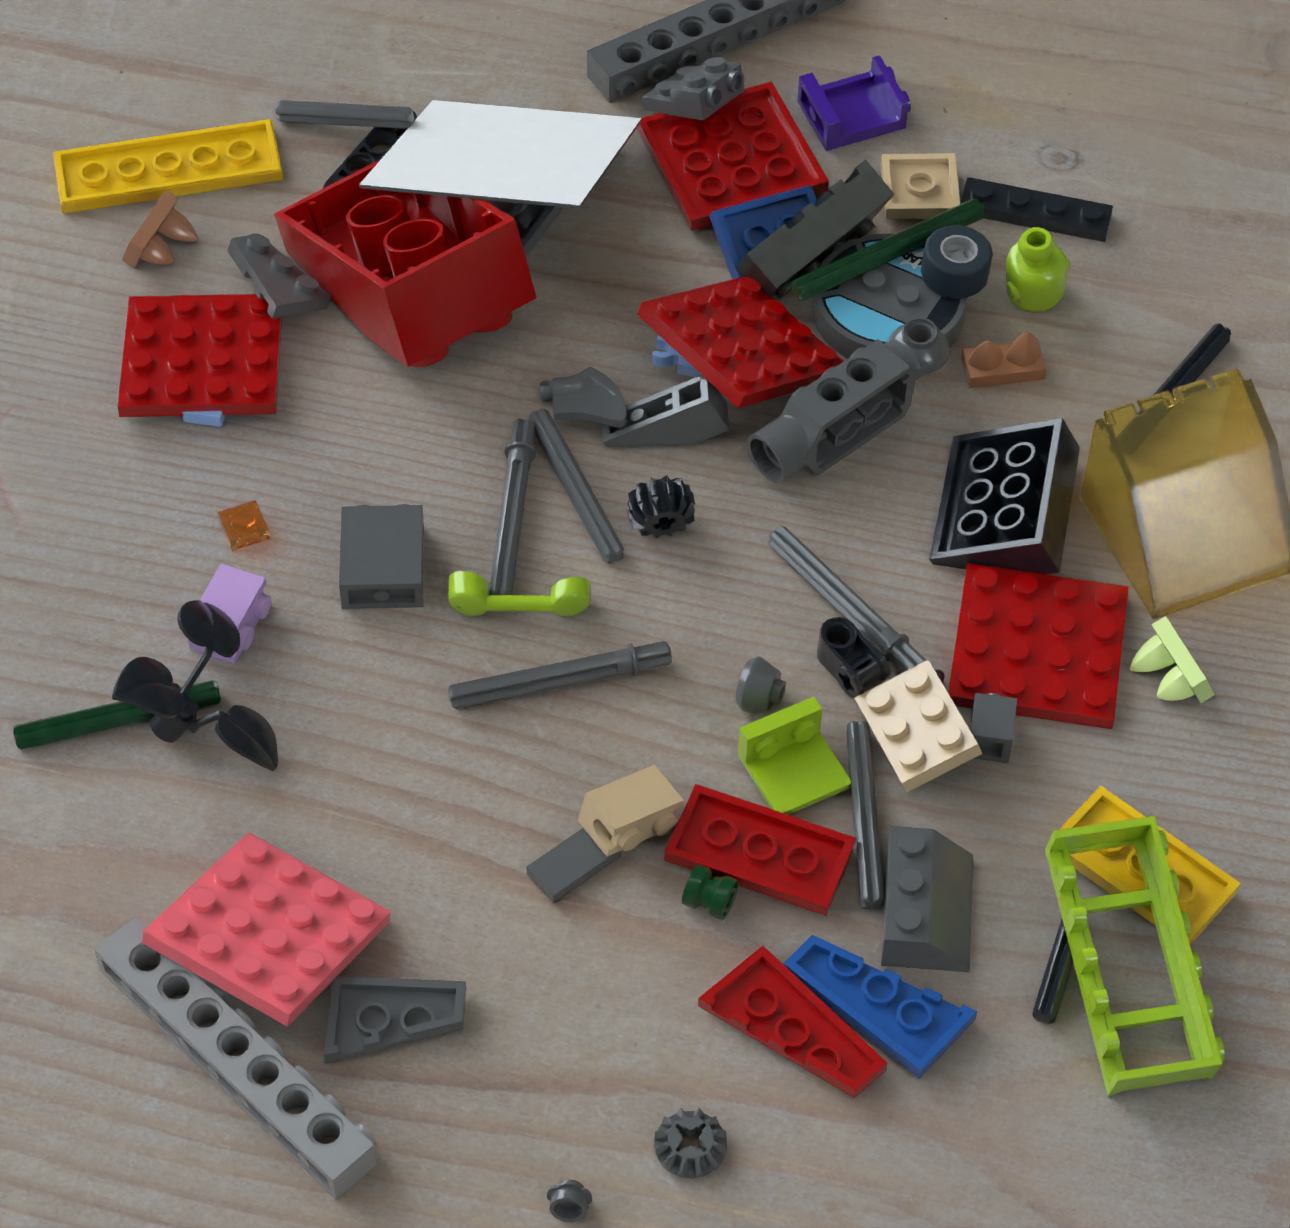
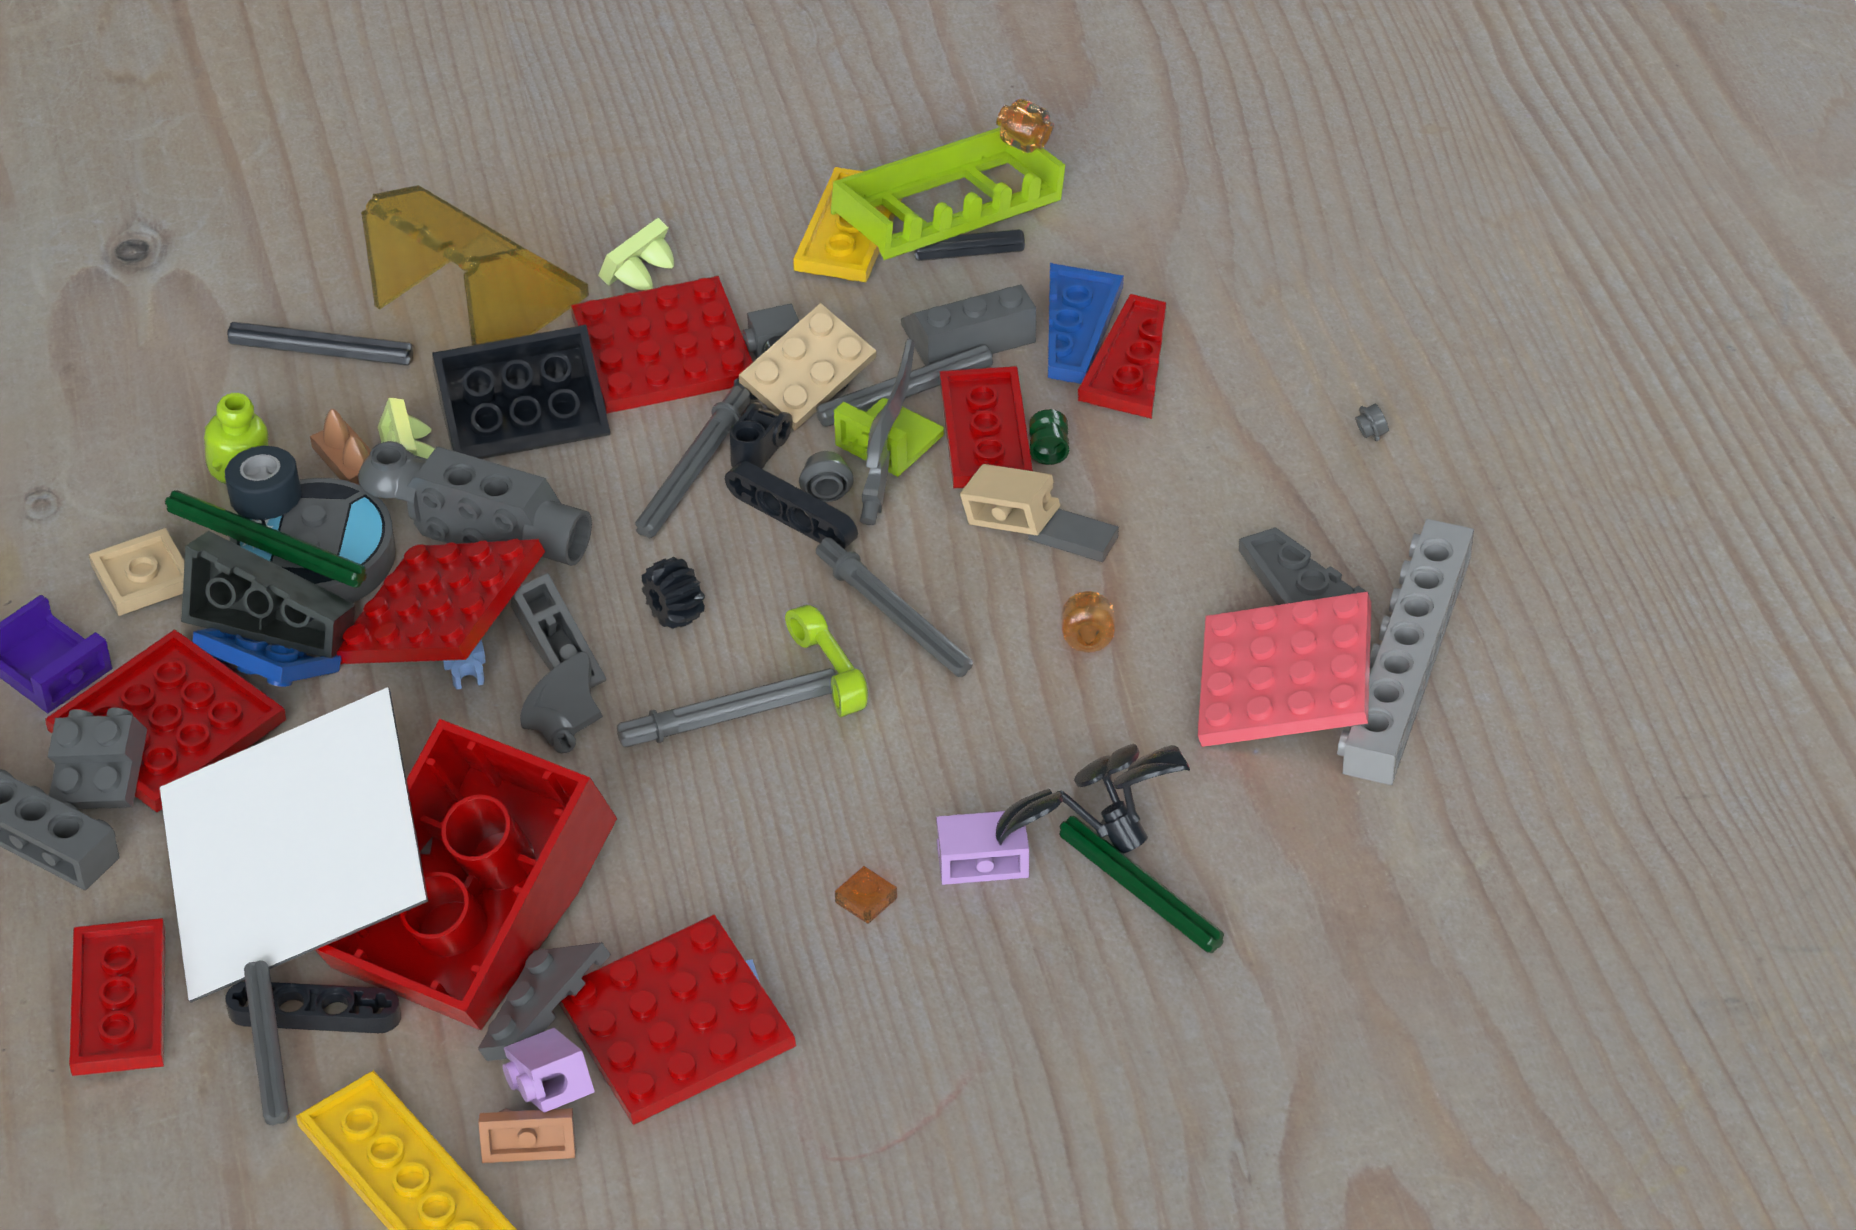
camera: 115 degrees left, 10 degrees down
dark grey panel [339,504,424,609] -> none
dark grey axle [529,408,624,564] -> none
dark grey gear [654,1108,727,1178] -> none
black plate [960,177,1113,242] -> none
none -> red plate [69,918,165,1076]
none -> yellowish green tile [378,398,435,459]
none -> lavender brick [503,1028,595,1113]
none -> black beam [725,461,858,549]
none -> dark grey piece [860,339,915,525]
none -> clear orange head [996,98,1054,153]
none -> clear orange head [1061,591,1116,653]

